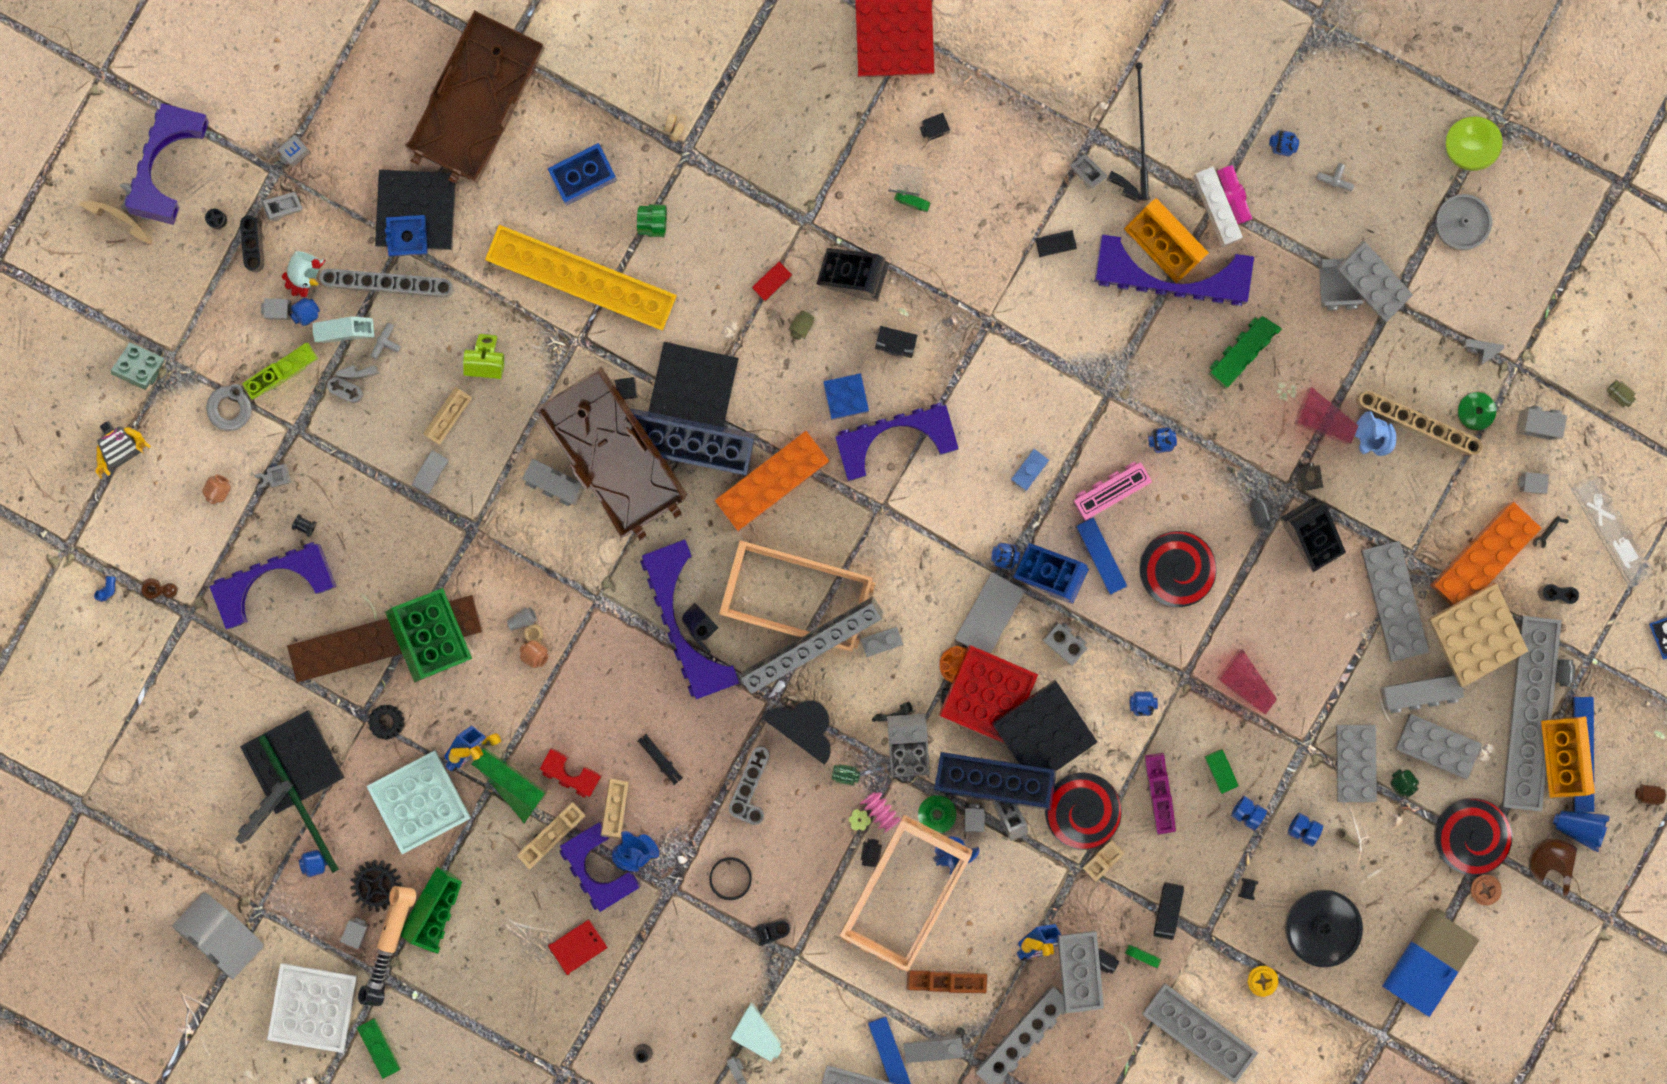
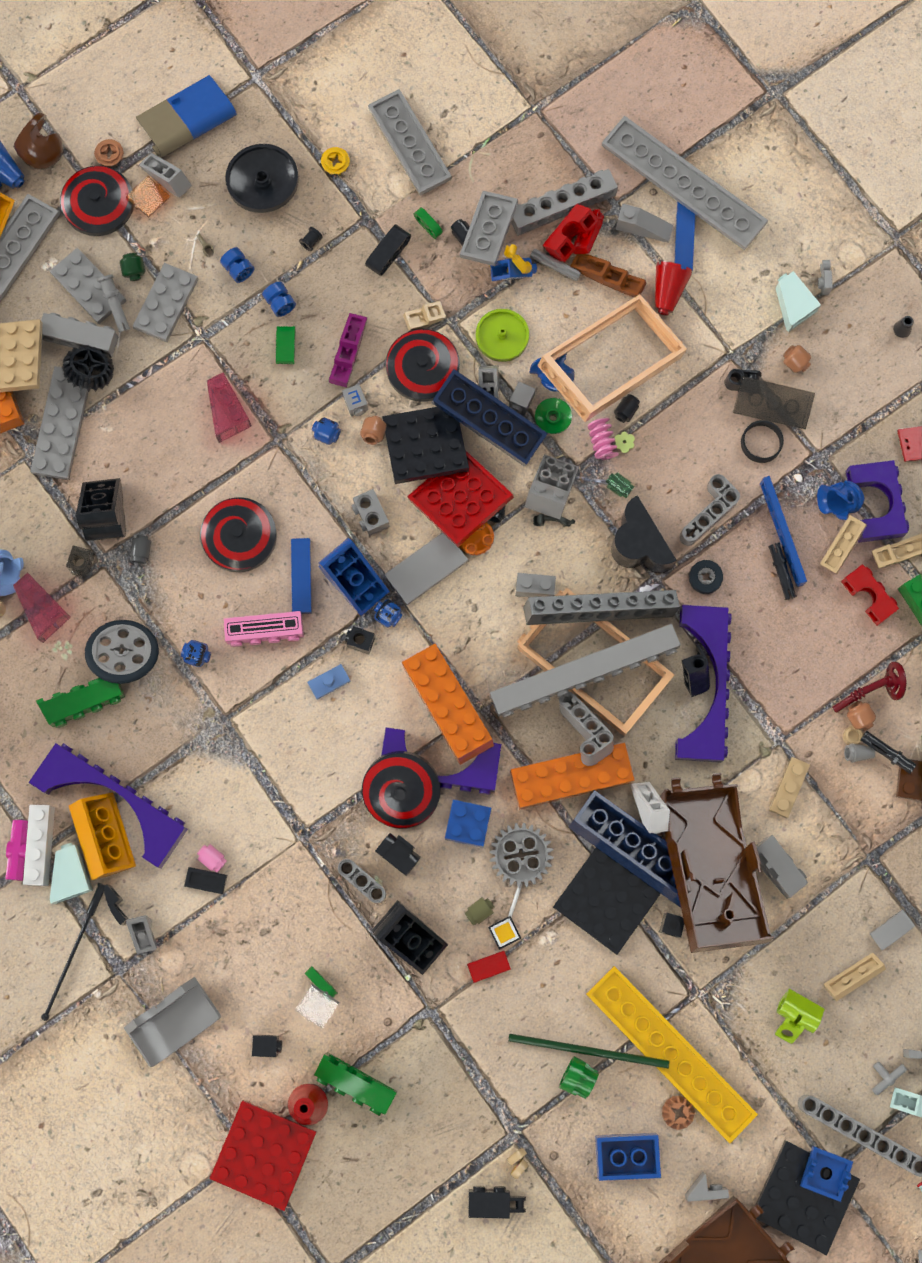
camera: 160 degrees left, 10 degrees down
none -> light aqua slope [49,843,93,904]
none -> black gear [62,345,114,392]
none -> wedge [85,620,159,684]
none -> light grey pin [97,274,130,332]
none -> light grey panel [124,977,221,1067]
none -> clear orange piece [126,176,170,218]
none -> light grey slope [139,153,192,198]
none -> bright pink brick [197,844,227,873]
none -> red cone [288,1084,328,1125]
none -> green wedge [314,1052,397,1116]
none -> light grey beam [338,859,386,904]
none -> light grey brick [342,384,368,416]
none -> black brick [345,626,376,655]
none -> nougat head [360,416,387,445]
none -> black dish [362,751,441,829]
none -> orange brick [402,644,494,765]
none -> black brick [468,1186,526,1219]
none -> lime piece [476,309,529,362]
none -> piece [488,882,523,950]
none -> light grey brick [490,624,681,718]
none -> light grey gear [490,823,553,887]
none -> dark green piece [508,1034,669,1069]
none -> light grey axle [530,249,581,281]
none -> red arch [543,204,599,262]
none -> light grey beam [559,692,614,766]
none -> red hinge [573,209,604,254]
none -> white slope [631,782,670,834]
none -> red cone [655,261,692,315]
none -> nougat gear [662,1096,695,1130]
none -> light grey slope [685,1172,729,1202]
none -> black bush [689,560,723,594]
none -> clear smoke tile [733,376,815,430]
none -> blue tile [760,476,807,587]
none -> tan plate [769,757,810,819]
none -> nougat head [783,345,811,373]
none -> dark red dish [832,662,907,713]
none -> black pin [860,731,917,774]

